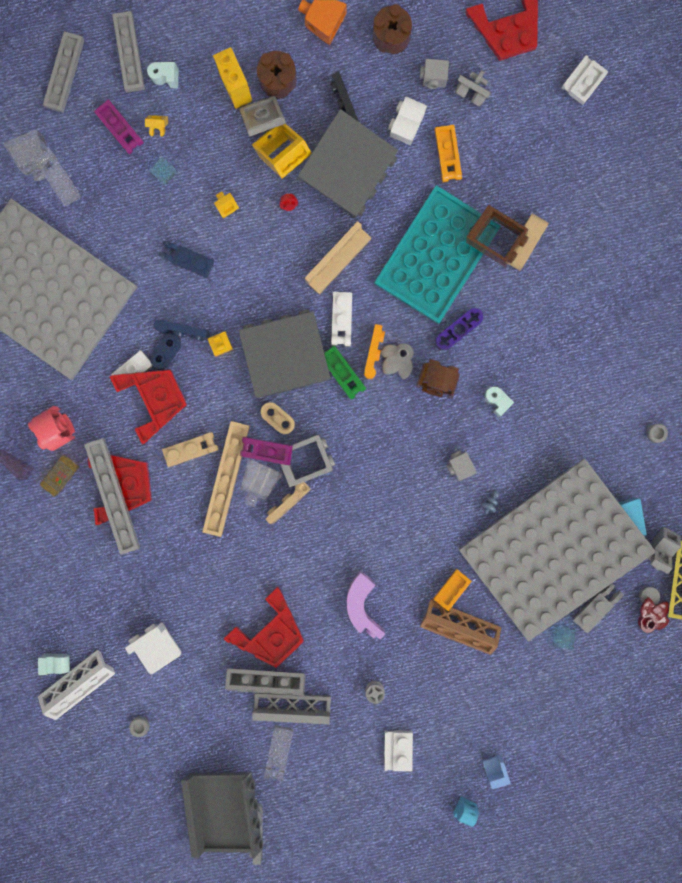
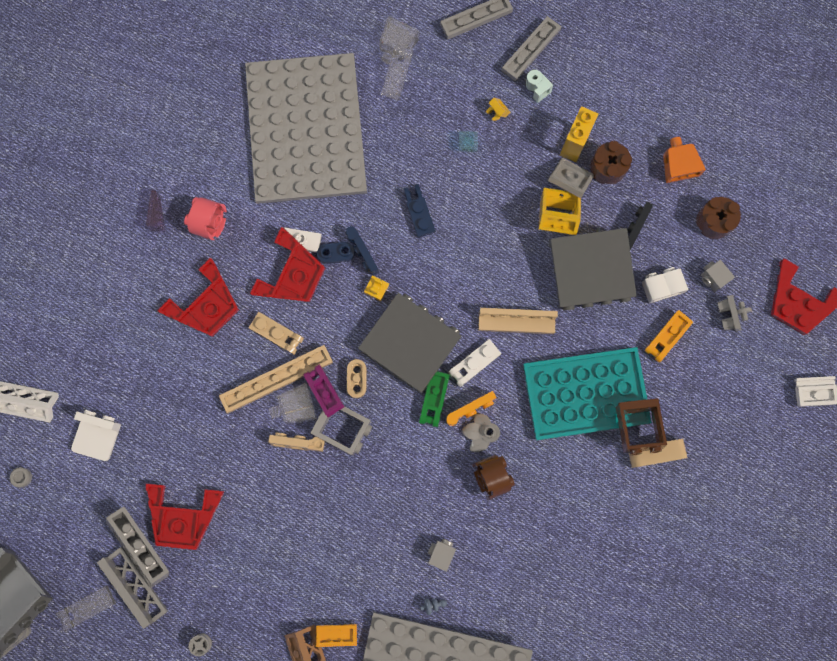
camera: 40 degrees right, 10 degrees down
light aqua leg [38,653,70,675] -> none
clear yellow tile [40,455,80,497] -> none
light grey plate [84,438,140,555] -> none
magenta plate [94,99,144,155] -> none
yellow tile [214,191,239,218] -> none
red plate [279,194,298,211] -> none
lavender arch [347,570,385,640] -> none
dark purple beam [435,308,483,350] -> none
light aqua leg [484,387,514,417] -> none

